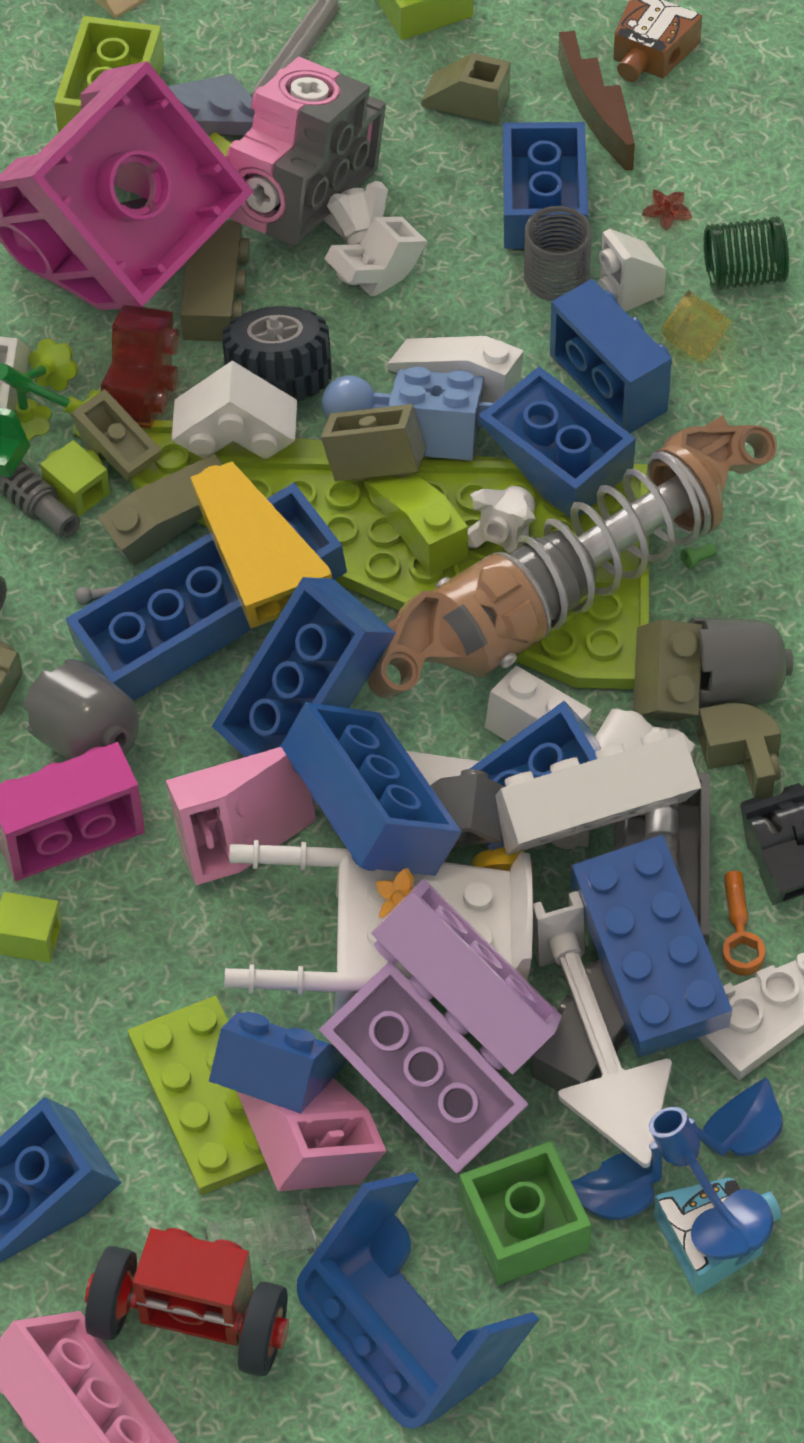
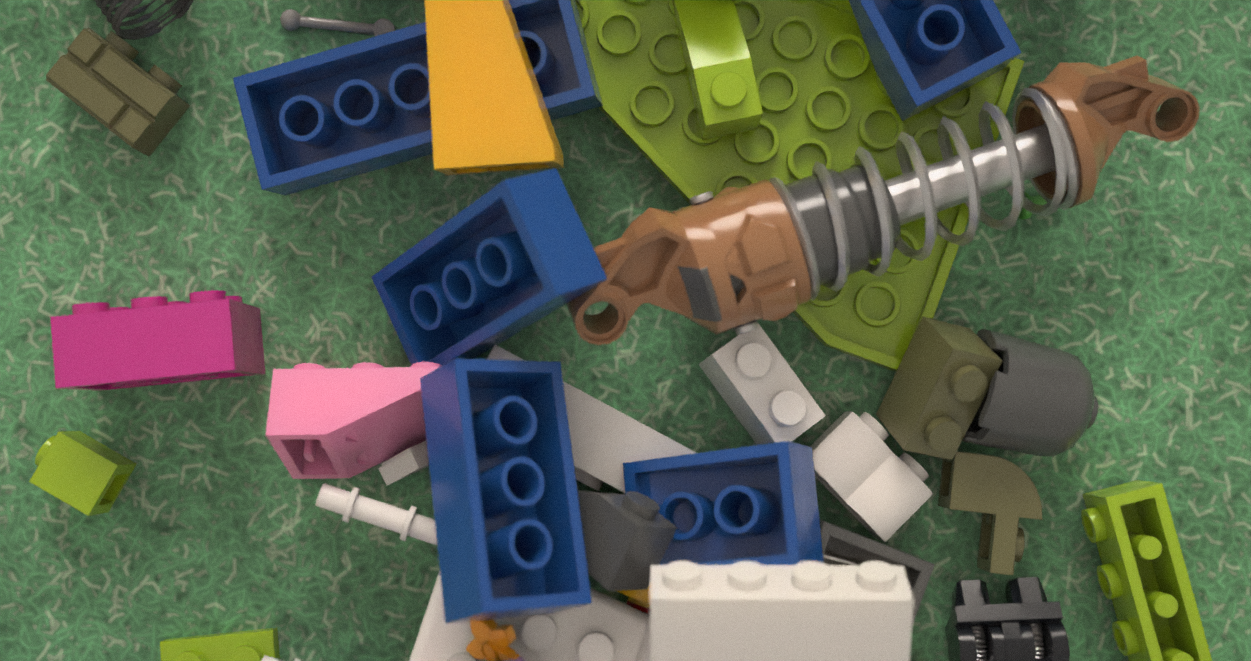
camera: 20 degrees right, 30 degrees up
dark grey cylinder [24,659,139,760] -> none
white rock [468,486,536,553] -> none
none -> white tile [378,441,429,486]

